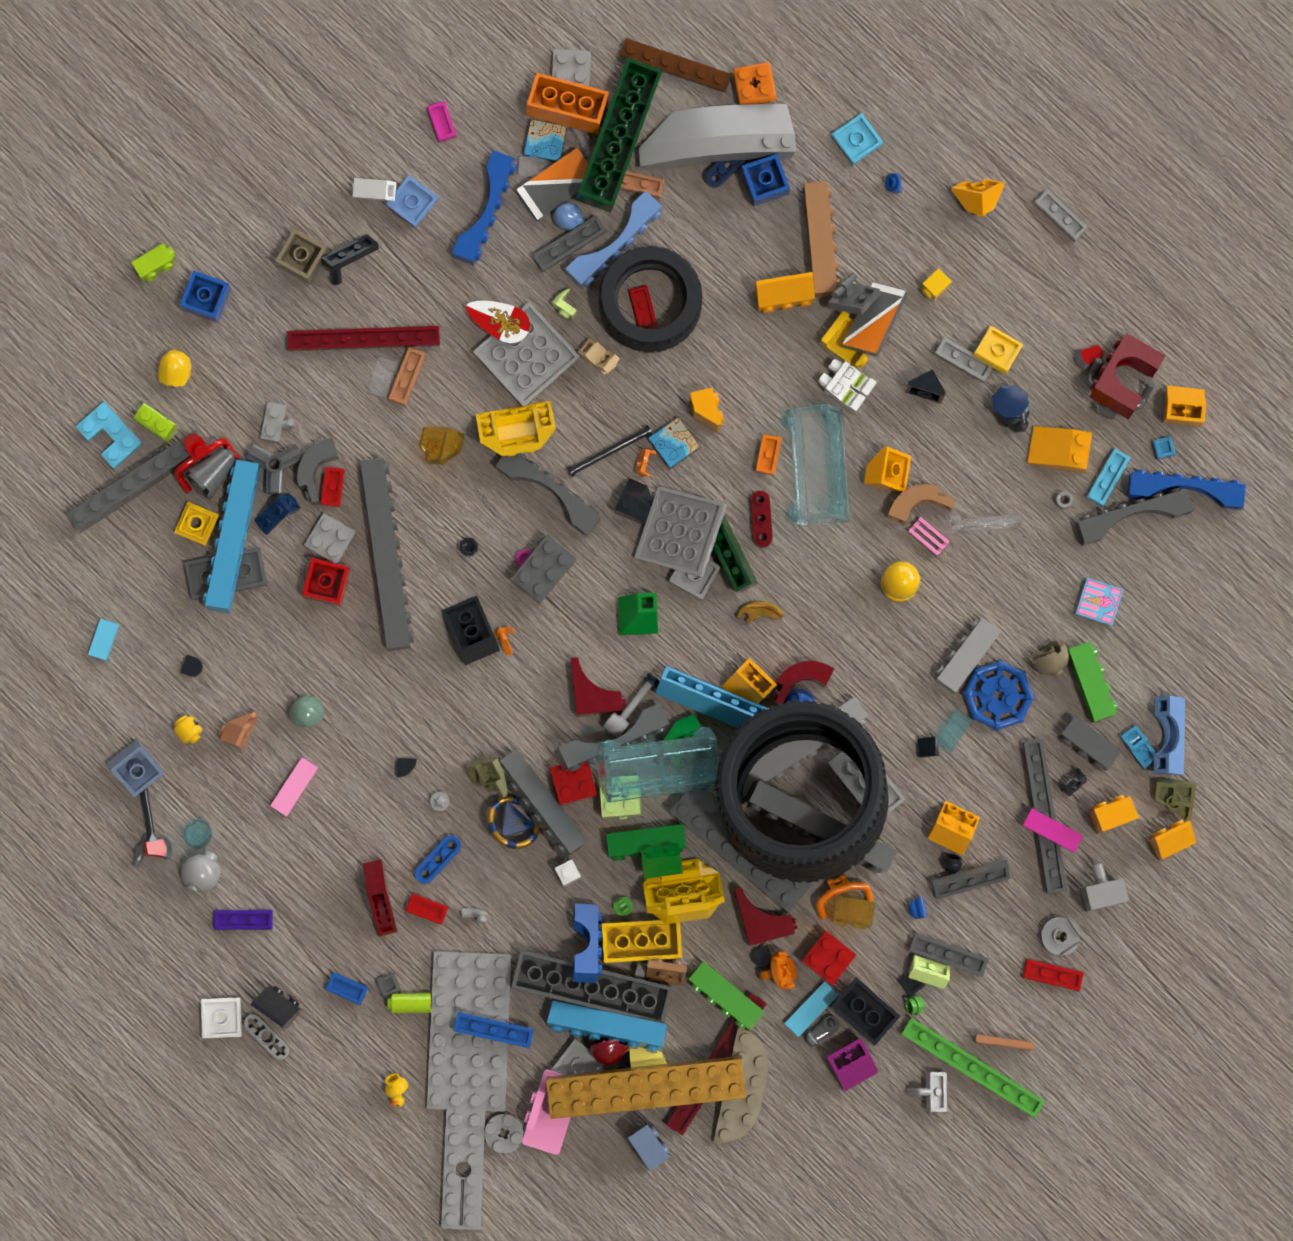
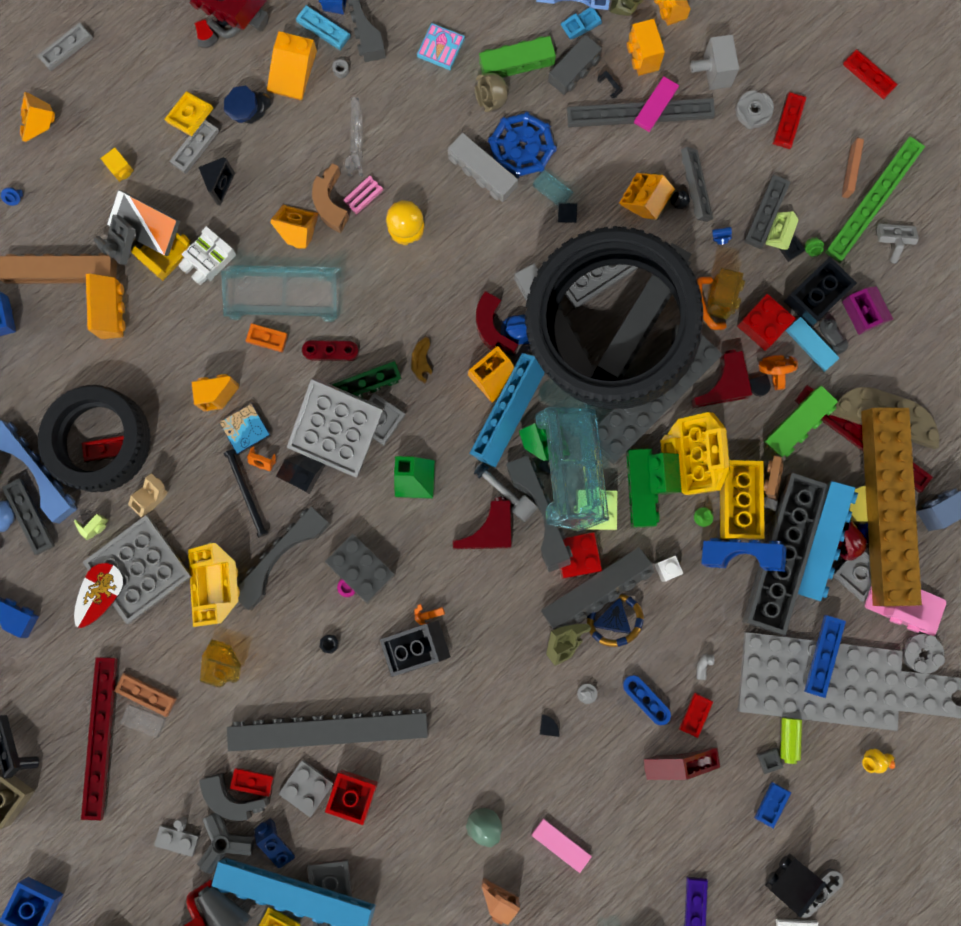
camera: 80 degrees left, 0 degrees up
none -> red tile [843,49,898,100]

